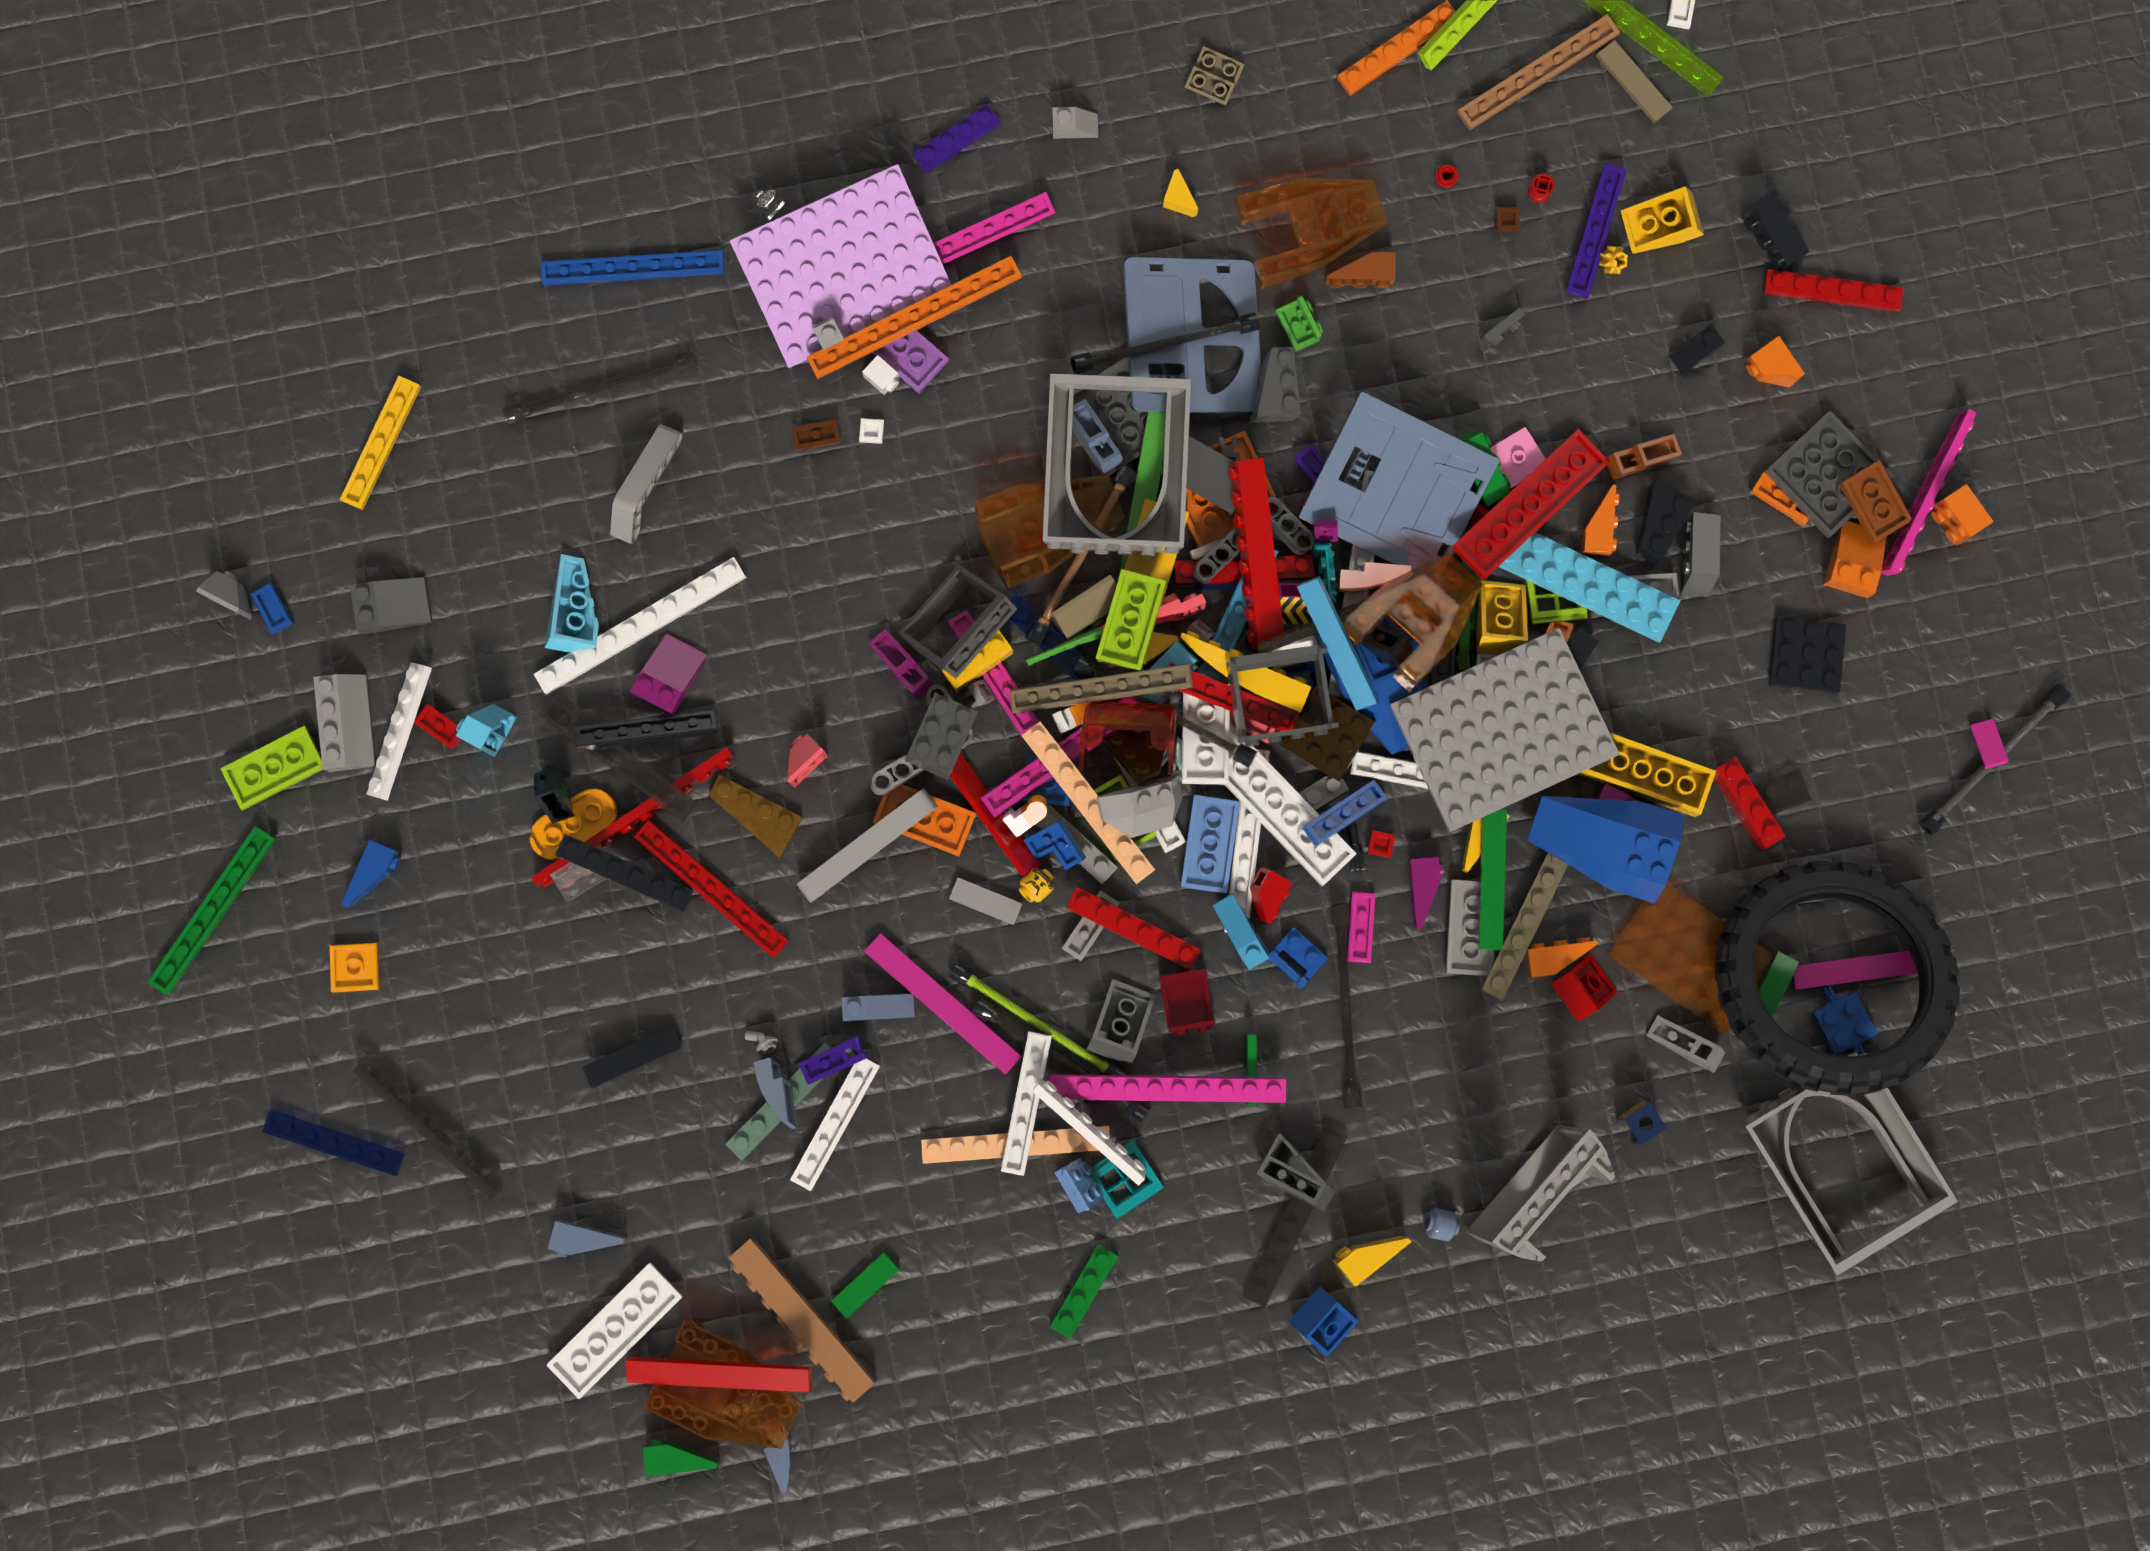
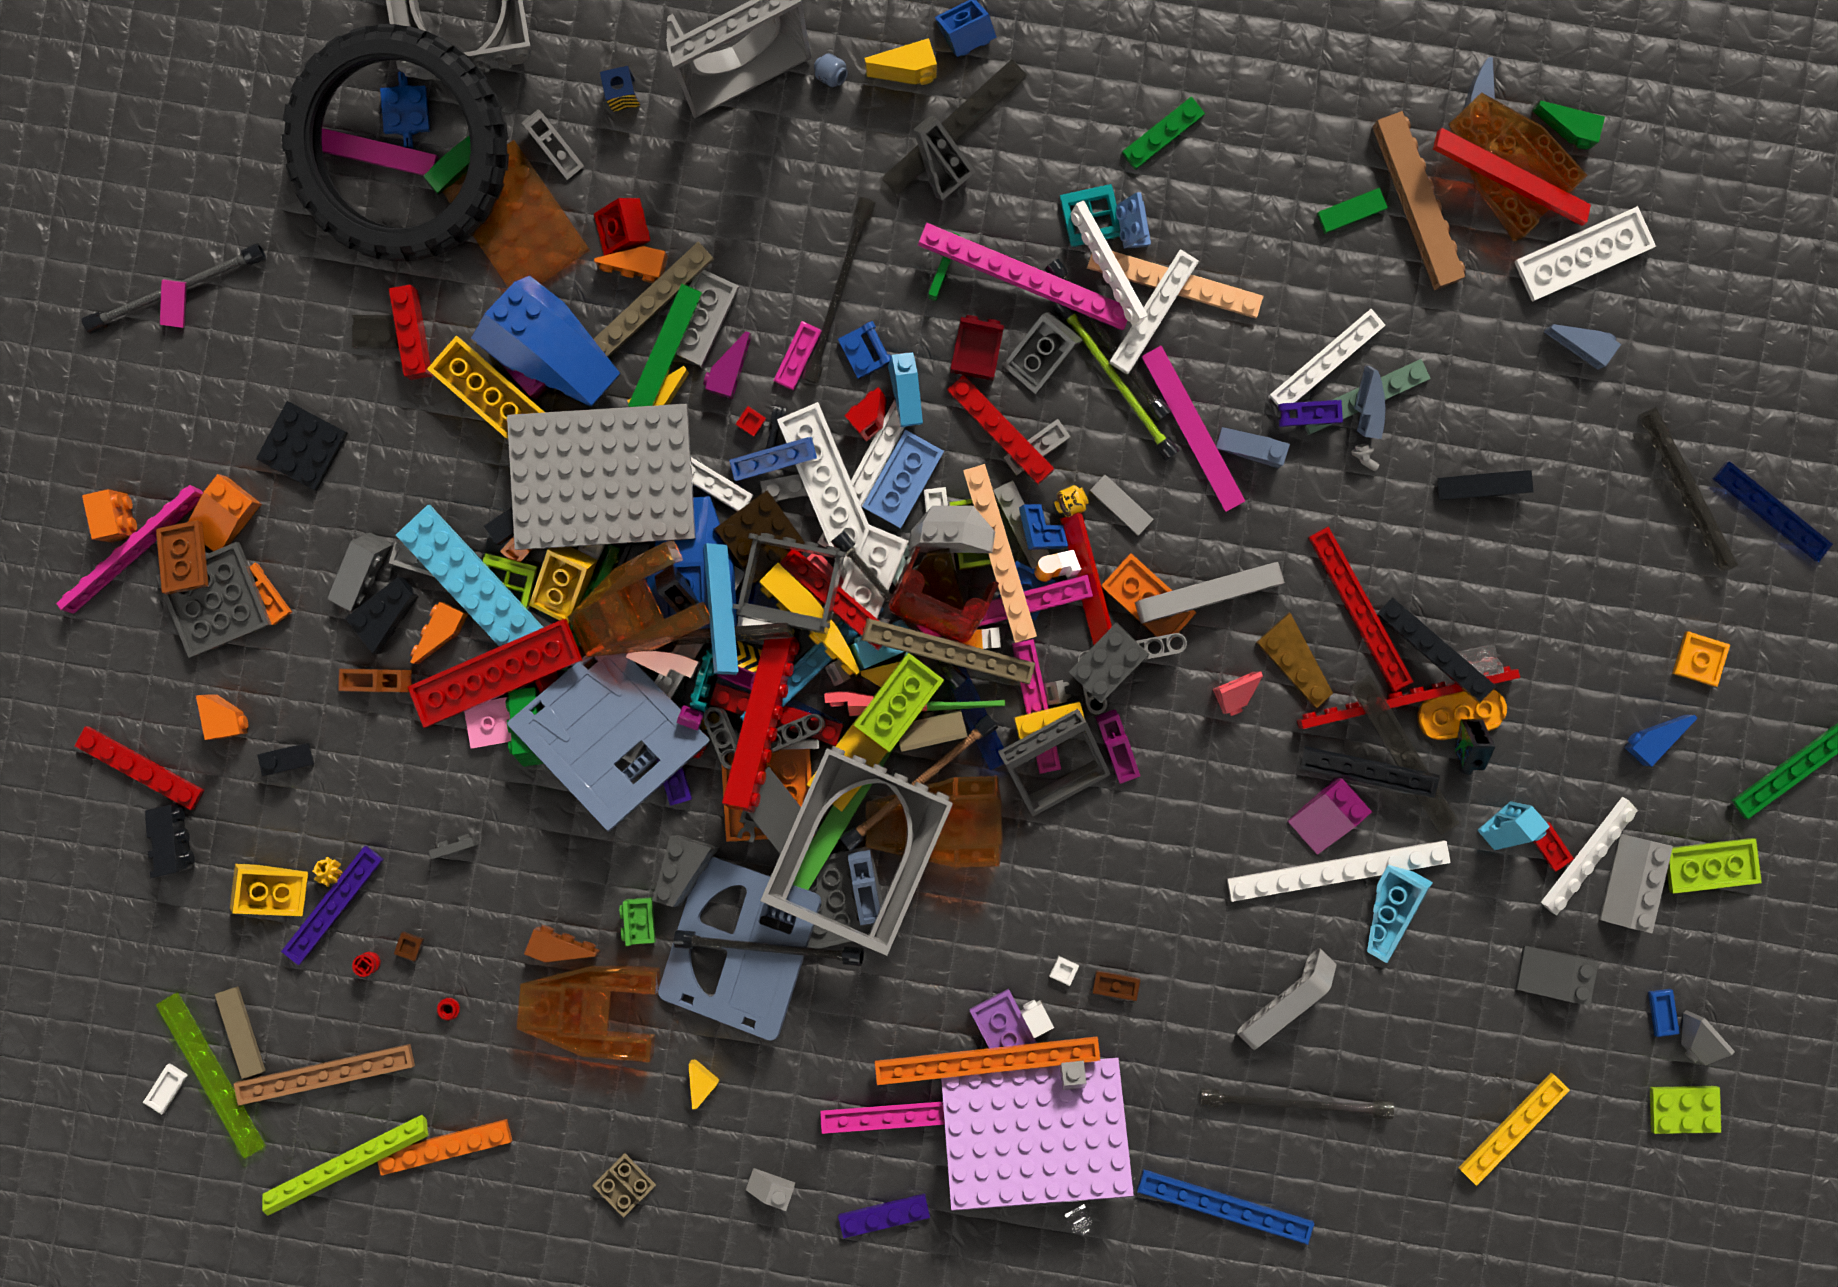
camera: 155 degrees left, 5 degrees up
none -> lime plate [1650,1086,1721,1134]

